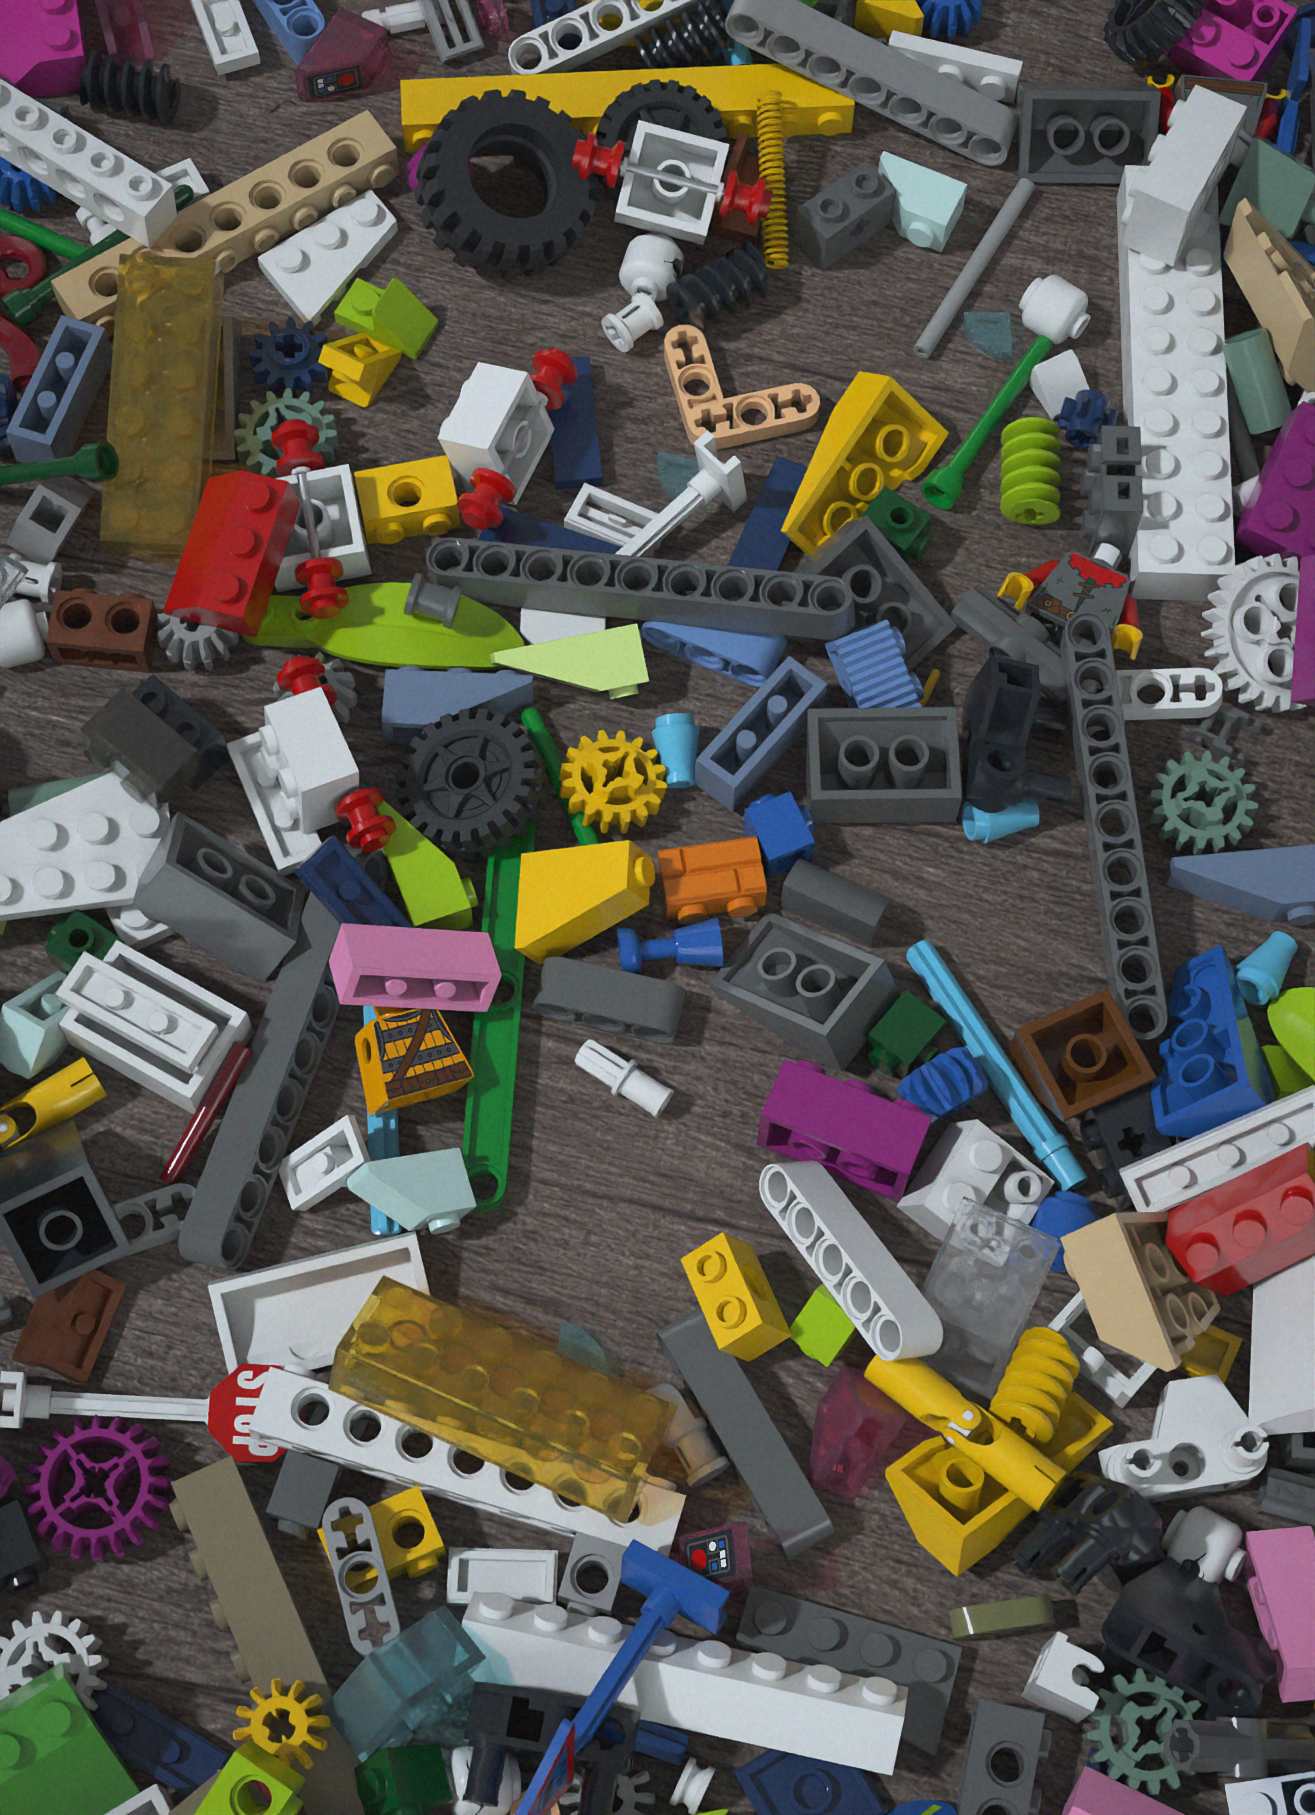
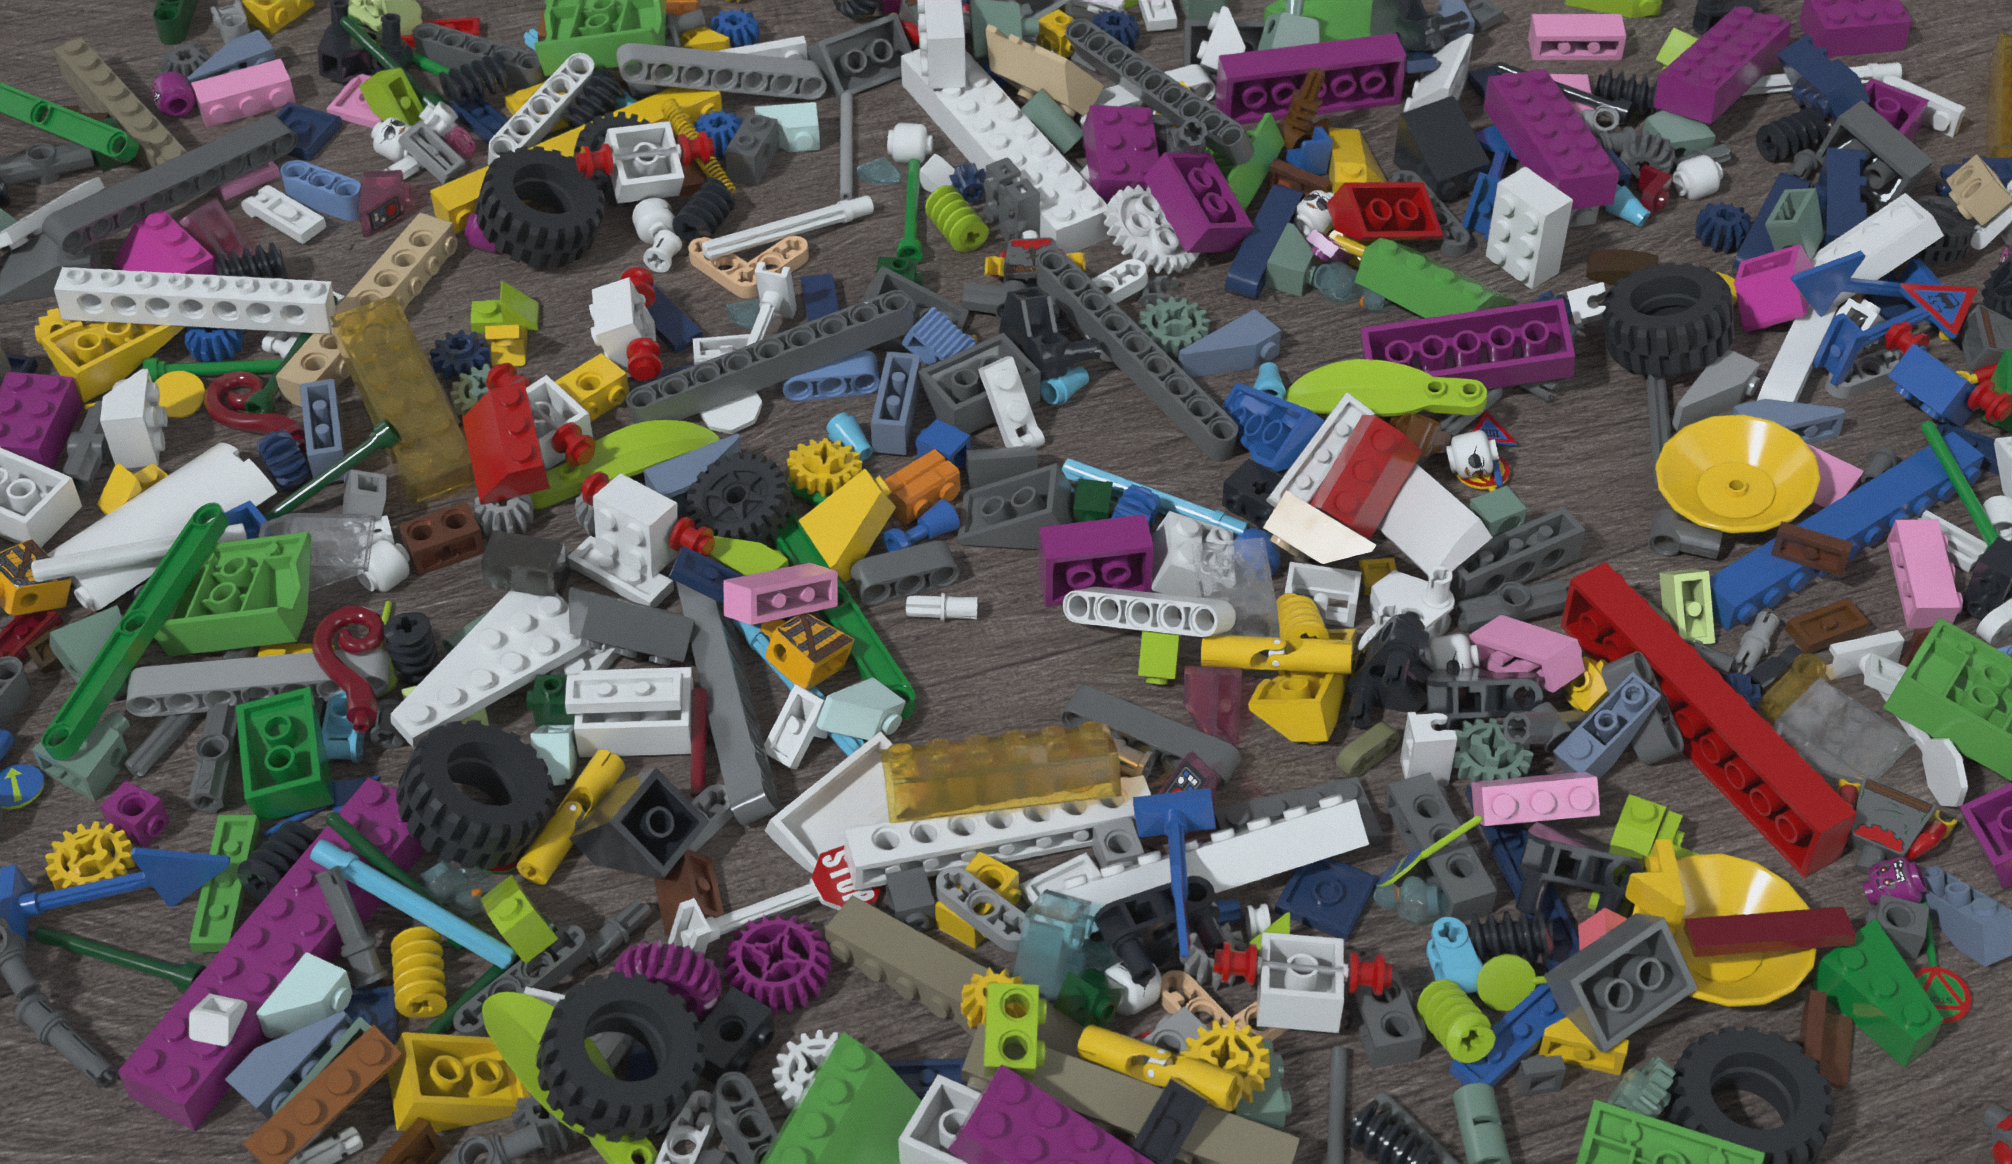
camera: 30 degrees left, 20 degrees down
white wing [257,189,398,327] -> none
dark grey bush [403,572,463,629] -> none
yellowish green slope [490,623,649,699] -> none
yellow brick [680,1232,792,1362] -> none
yellow wedge [781,371,949,556] -> none
reddish brown slope [1009,988,1157,1122] -> none
none -> blue gear [693,109,743,158]
none -> white axle [702,195,874,259]
none -> white plate [978,356,1045,448]

